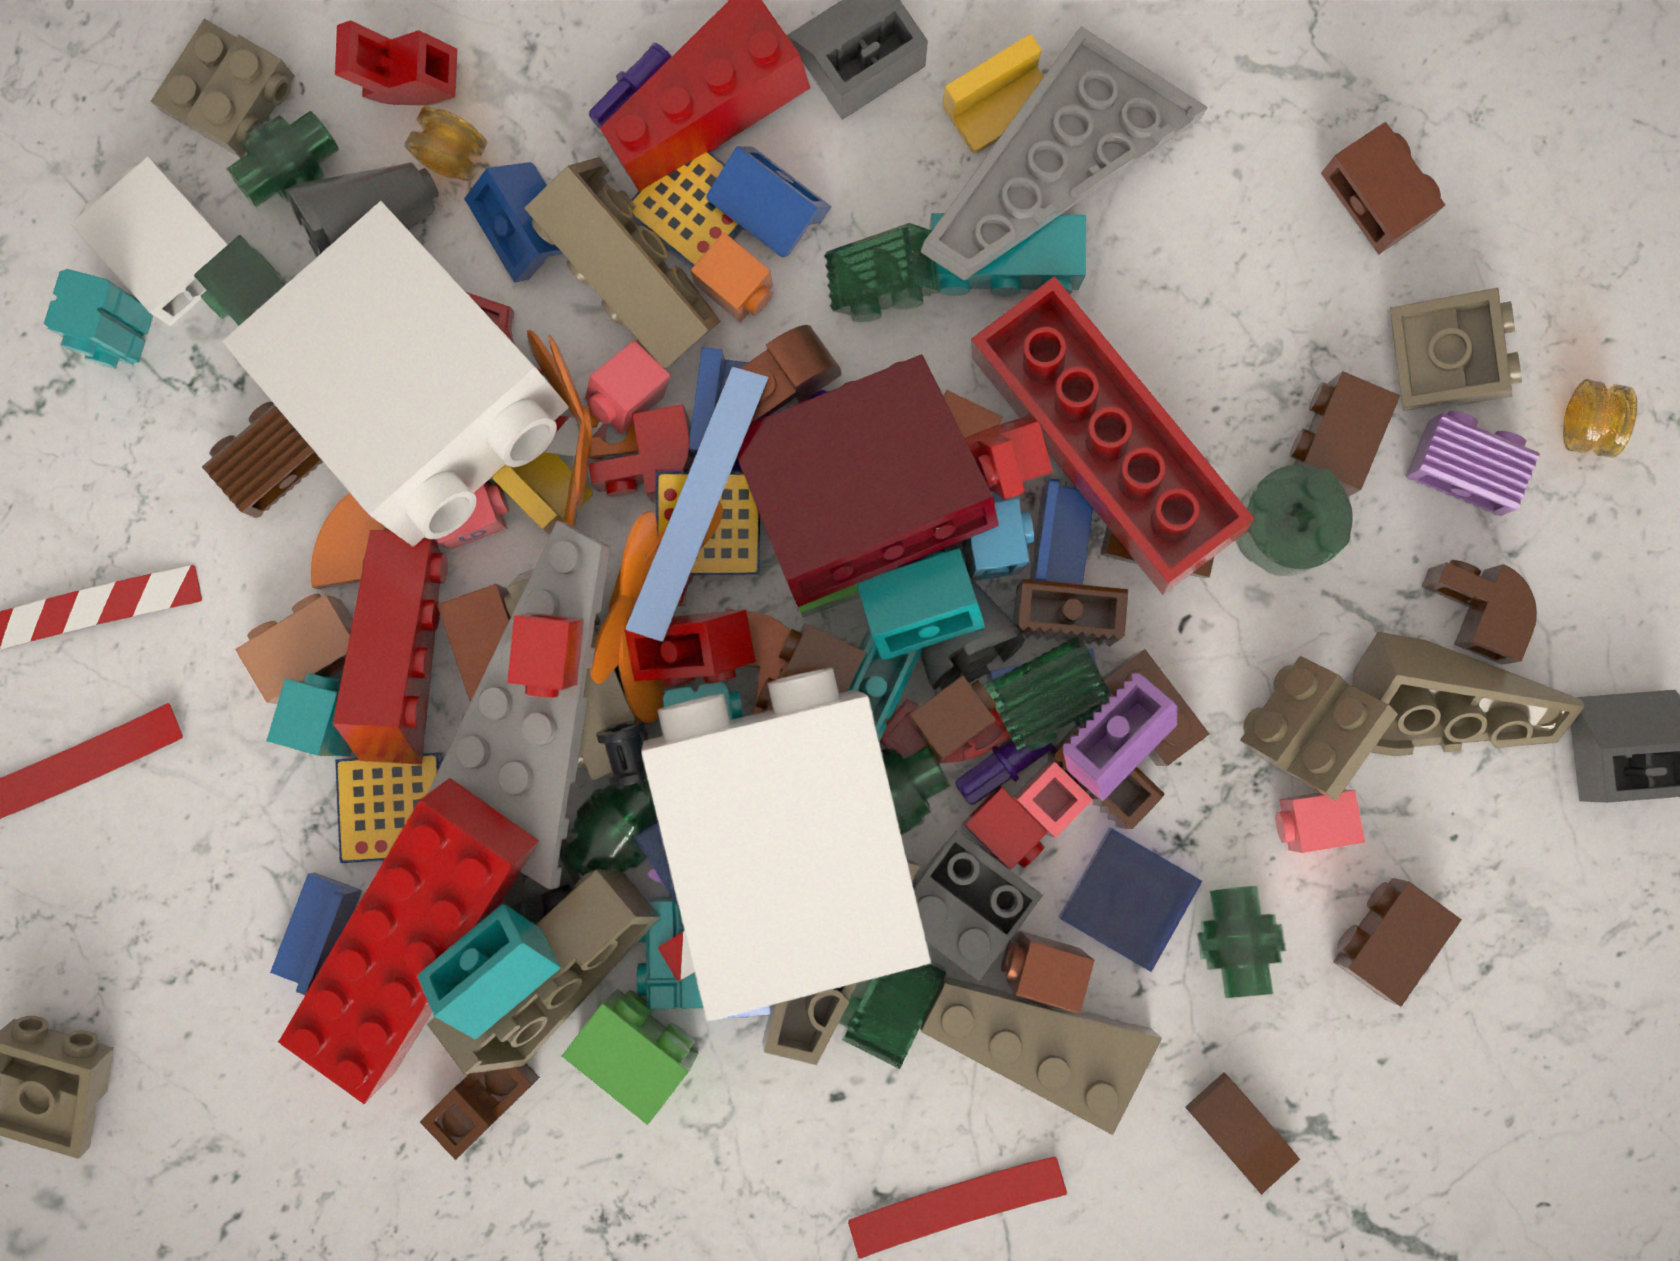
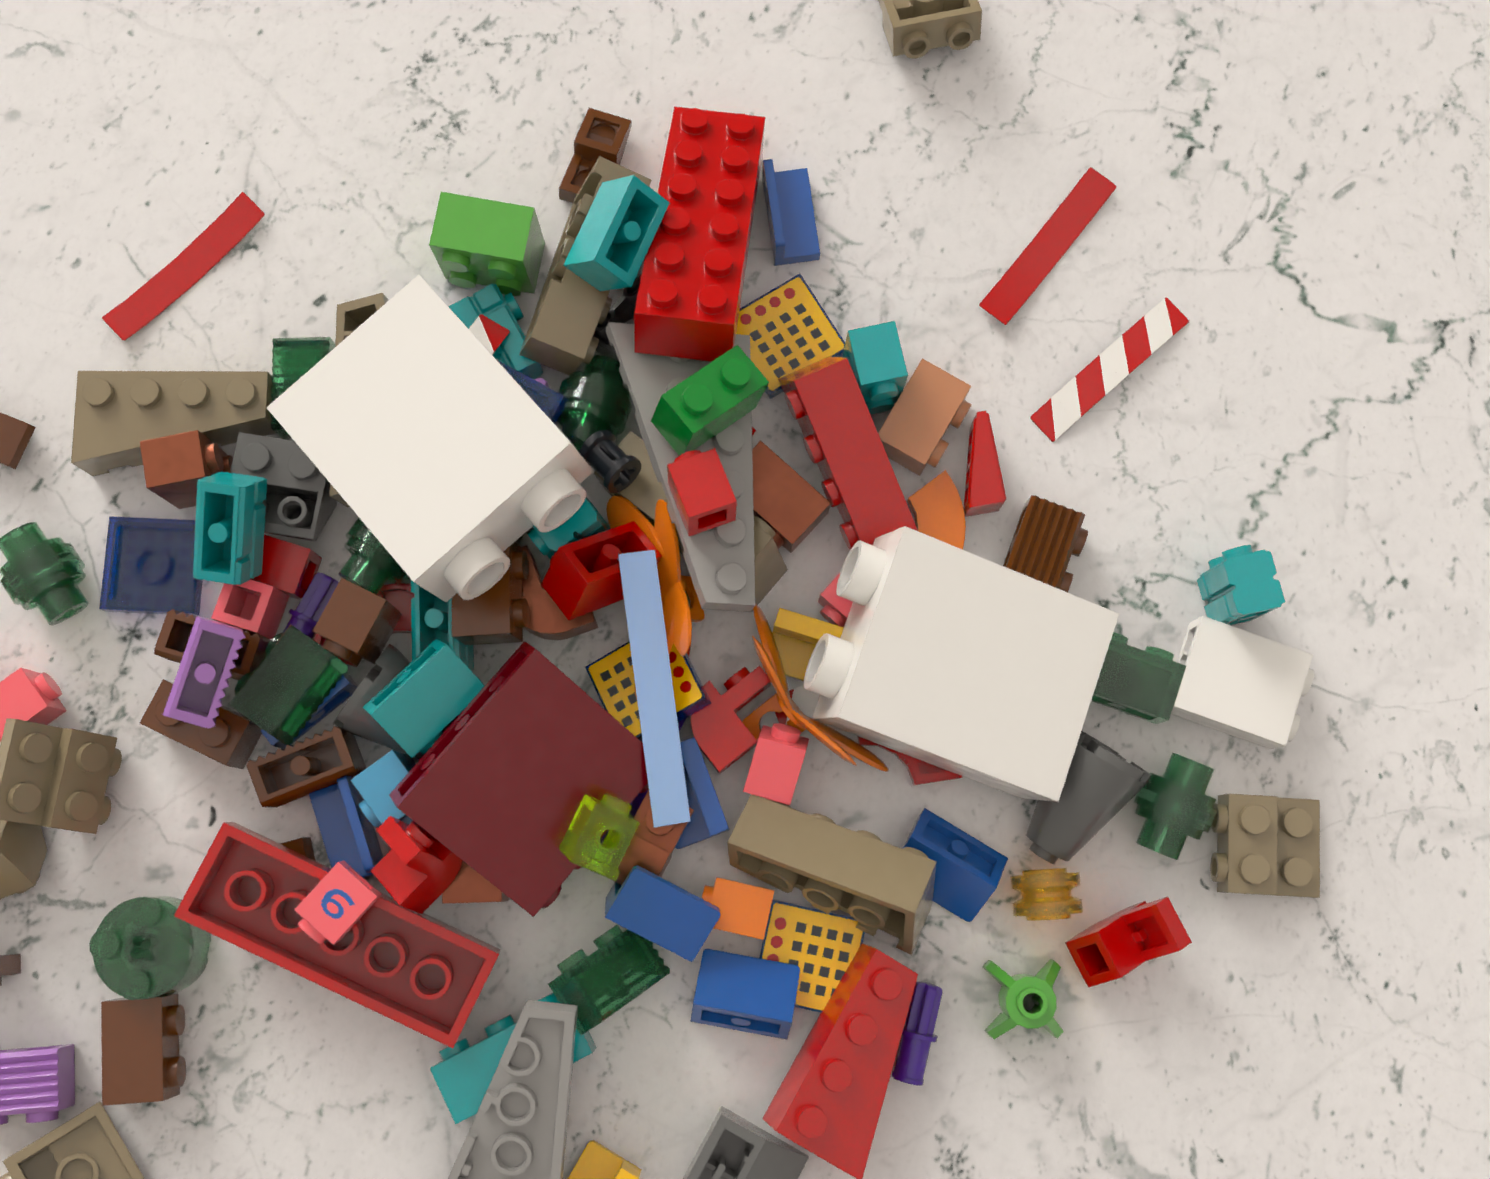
camera: 145 degrees right, 5 degrees down
none -> teal brick [193,472,267,585]
none -> coral brick [294,861,382,945]
none -> clear neon green brick [559,793,640,881]
none -> blue panel [605,865,720,962]
none -> green brick [651,345,769,456]
none -> red slope [963,410,1007,517]
none -> bright green brick [982,959,1064,1039]

